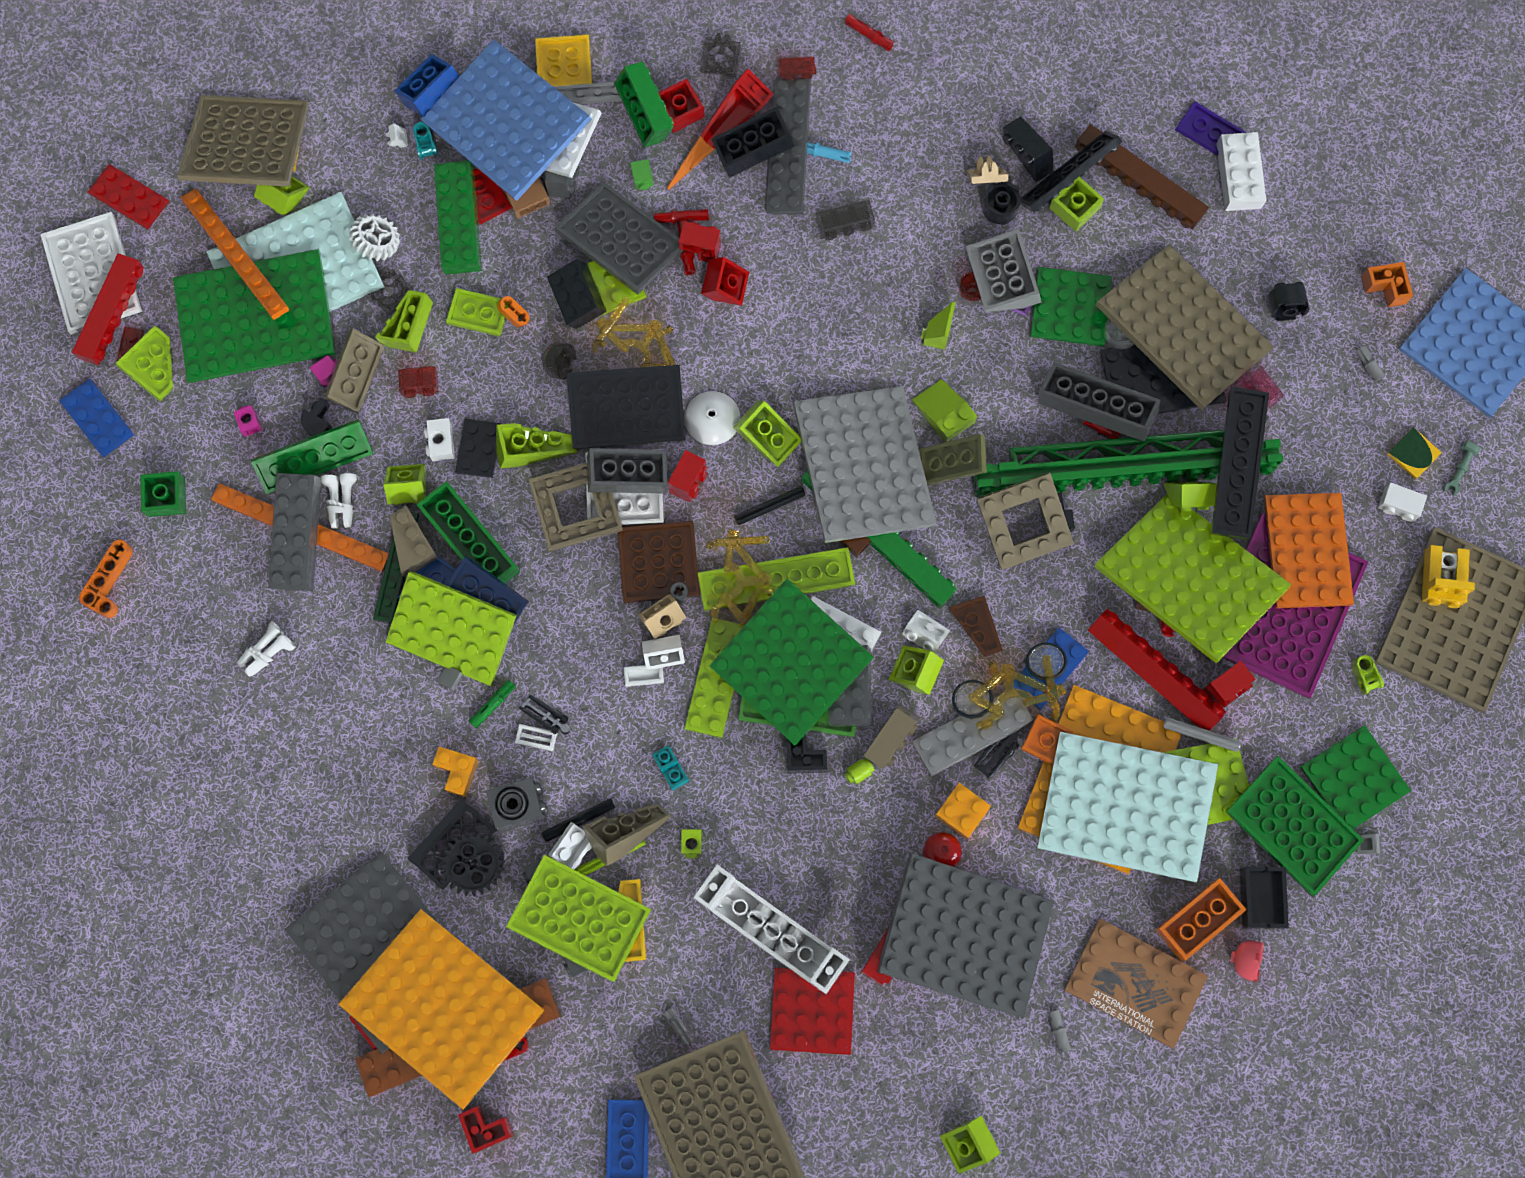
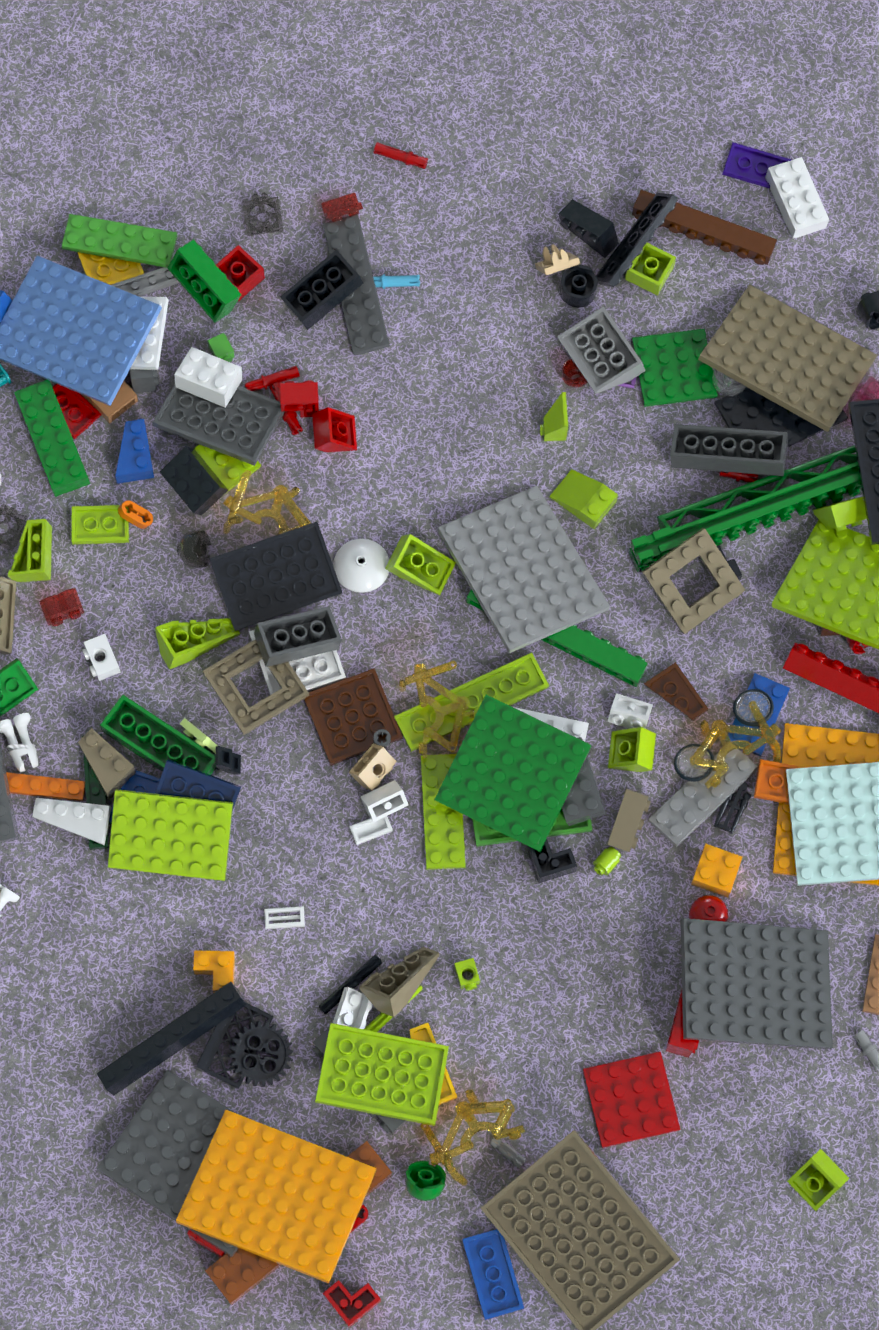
camera: 20 degrees left, 5 degrees down
lime slope [383,464,427,505] -> none
light grey slope [437,667,462,691] -> none
black plate [455,419,502,478] -> none
green axle [468,680,516,729] -> none
dark grey brick [486,777,548,833] -> none
black piece [519,695,570,735] -> none
teal slope [652,745,689,791] -> none
red plate [667,69,773,190] -> none
red brick [668,450,708,503] -> none
white slope [693,865,850,994] -> none
black axle [735,486,805,525] -> none
clear smoke brick [816,200,875,240] -> none
reddish brown brick [840,537,871,558] -> none
olive plate [919,434,987,486] -> none
none -> white wing [32,798,112,846]
none -> bright green plate [62,214,178,268]
none -> black brick [96,982,247,1096]
none -> blue wedge [115,419,154,484]
none -> white brick [174,347,242,408]
none -> yellowish green wing [180,718,218,754]
none -> black slope [215,746,241,775]
none -> green cylinder [405,1161,446,1201]
none -> clear yellow piece [420,1090,525,1186]

